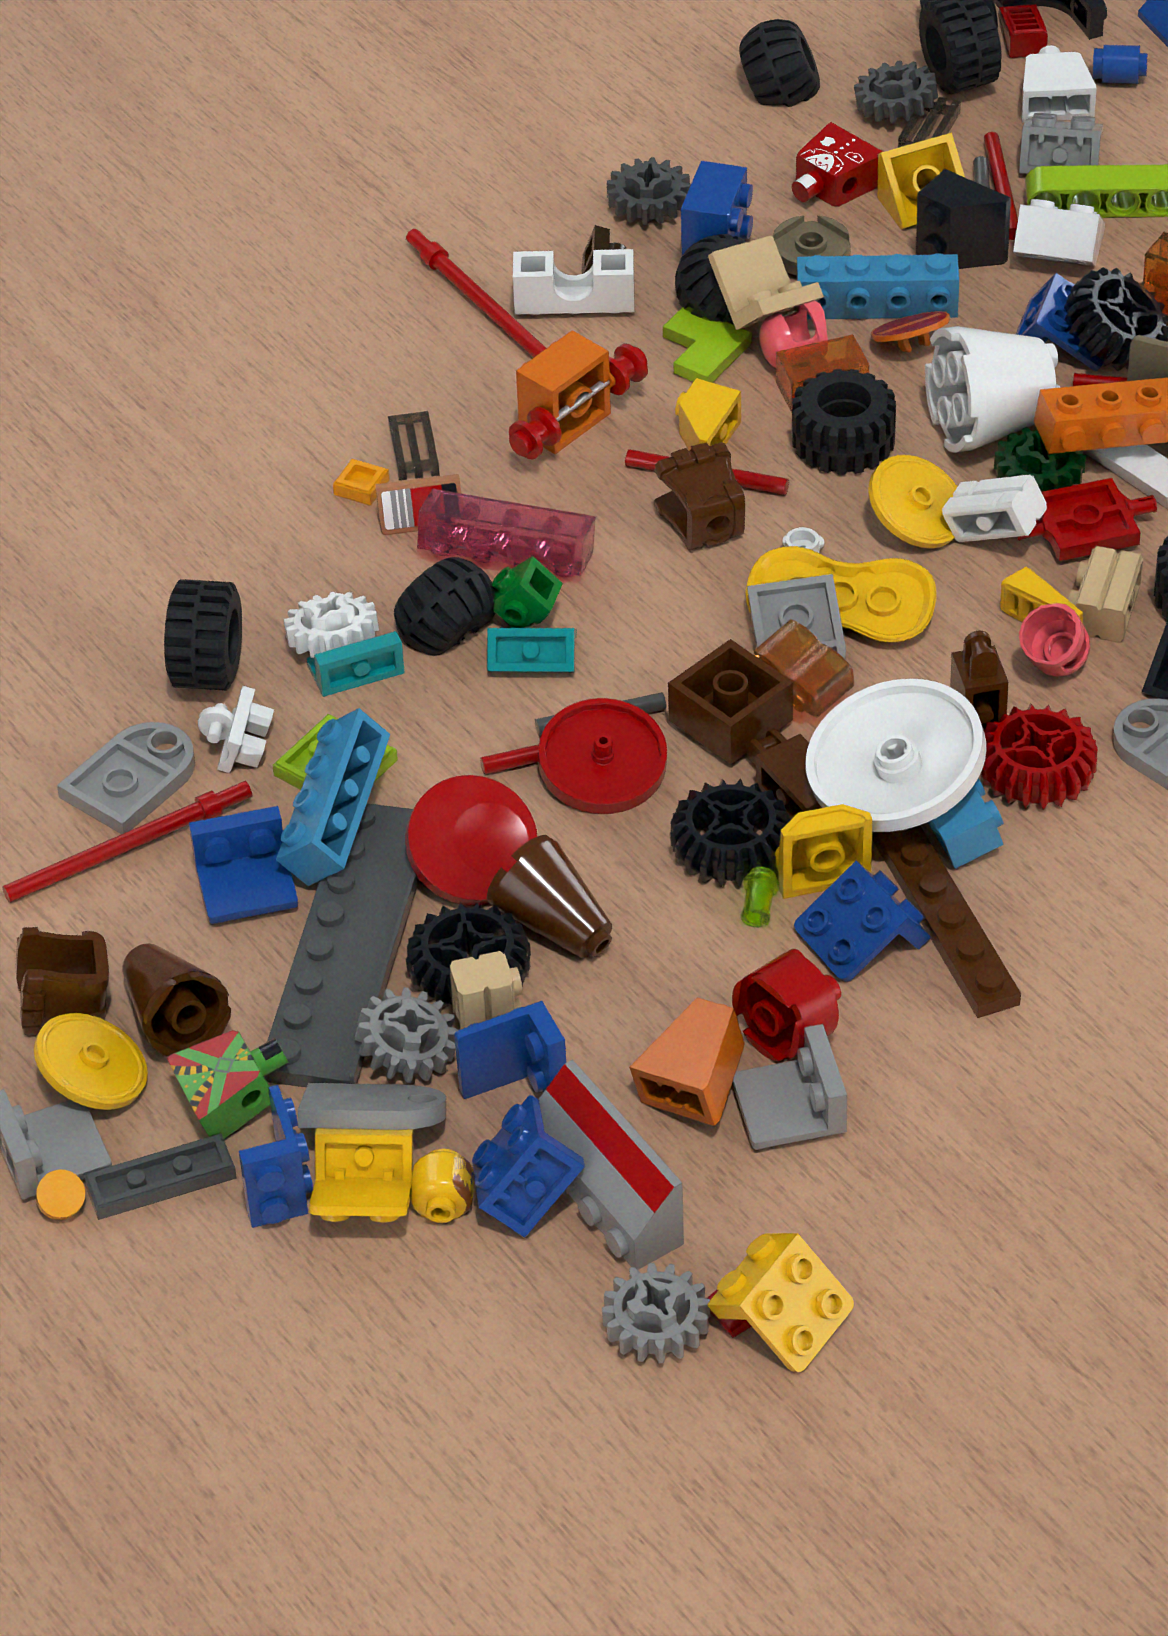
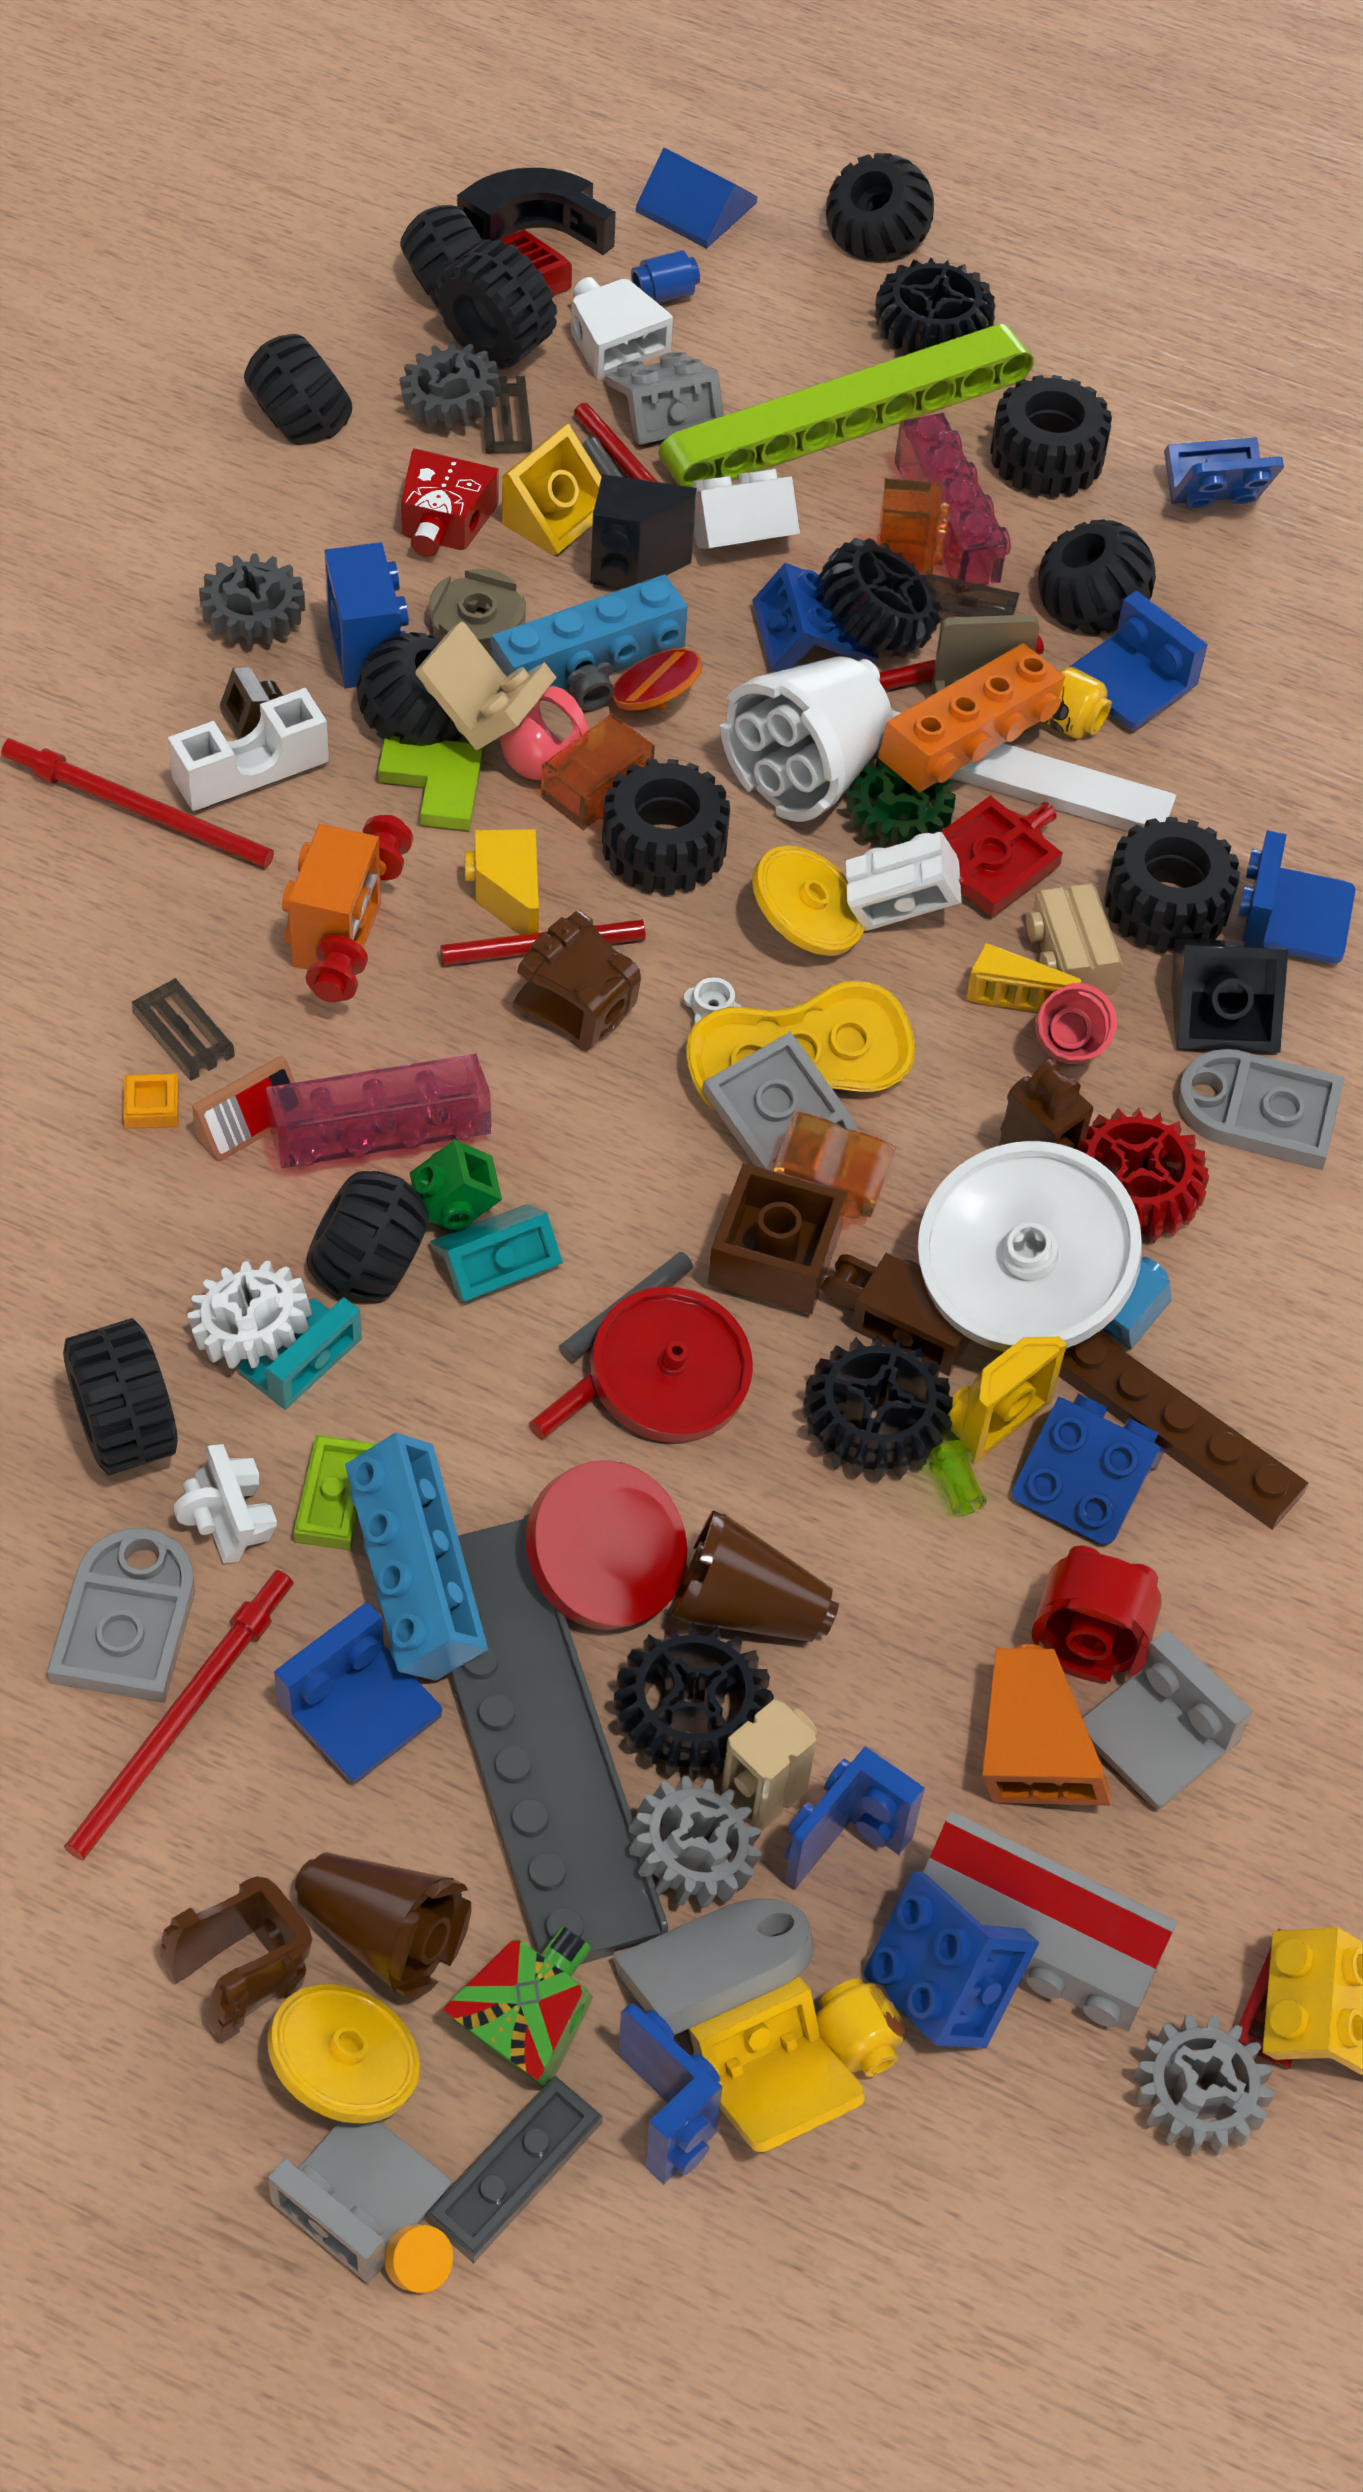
camera: 35 degrees left, 10 degrees up
none -> dark grey plate [567,662,614,710]

